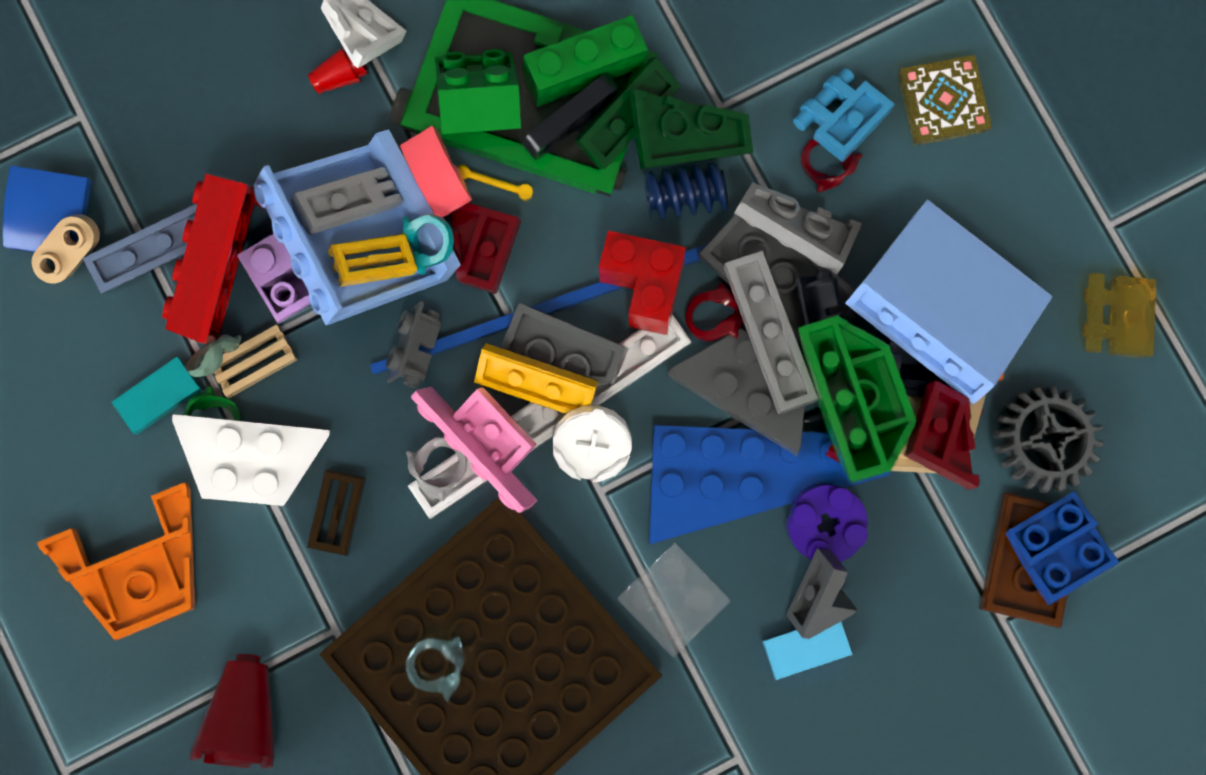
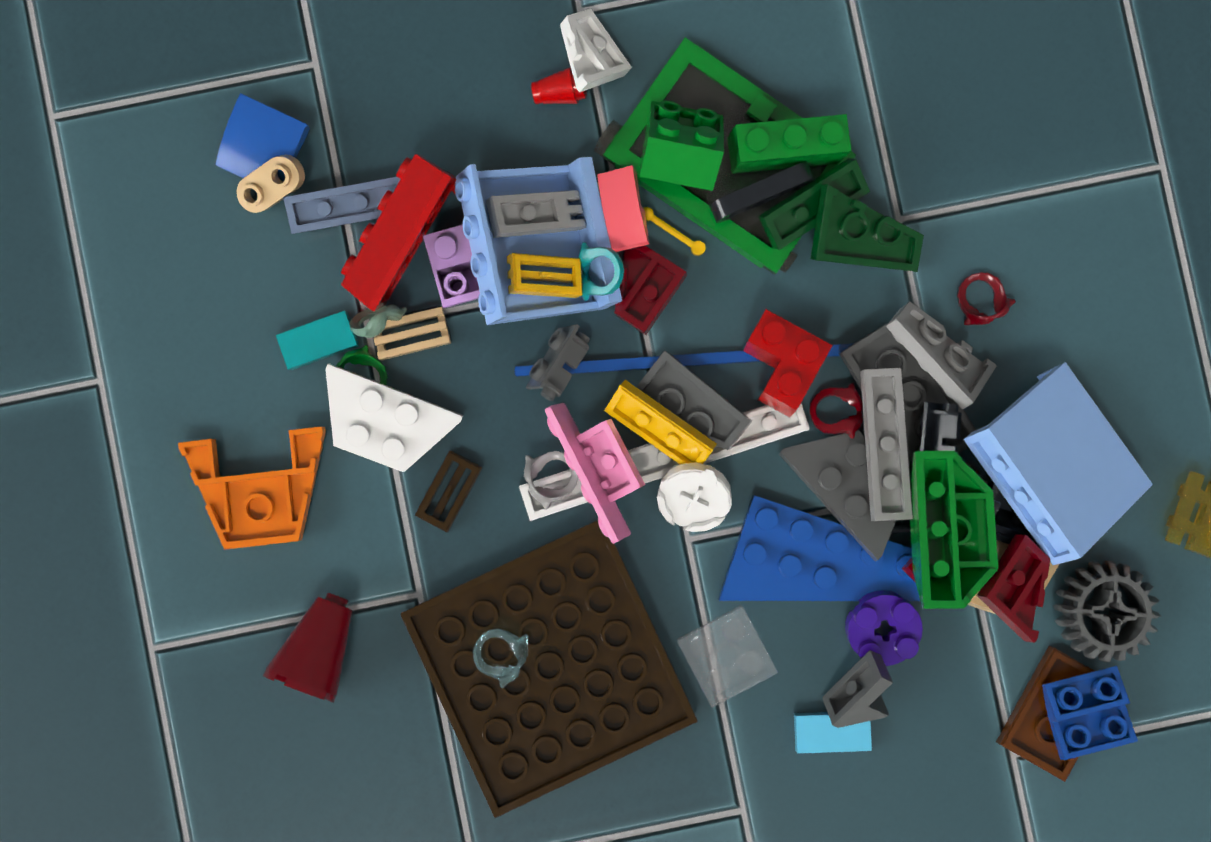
camera: 20 degrees right, 5 degrees up
dark blue piece [645,163,728,220] -> none
dark azure plate [793,68,895,163] -> none
clear yellow tile [898,55,992,146] -> none

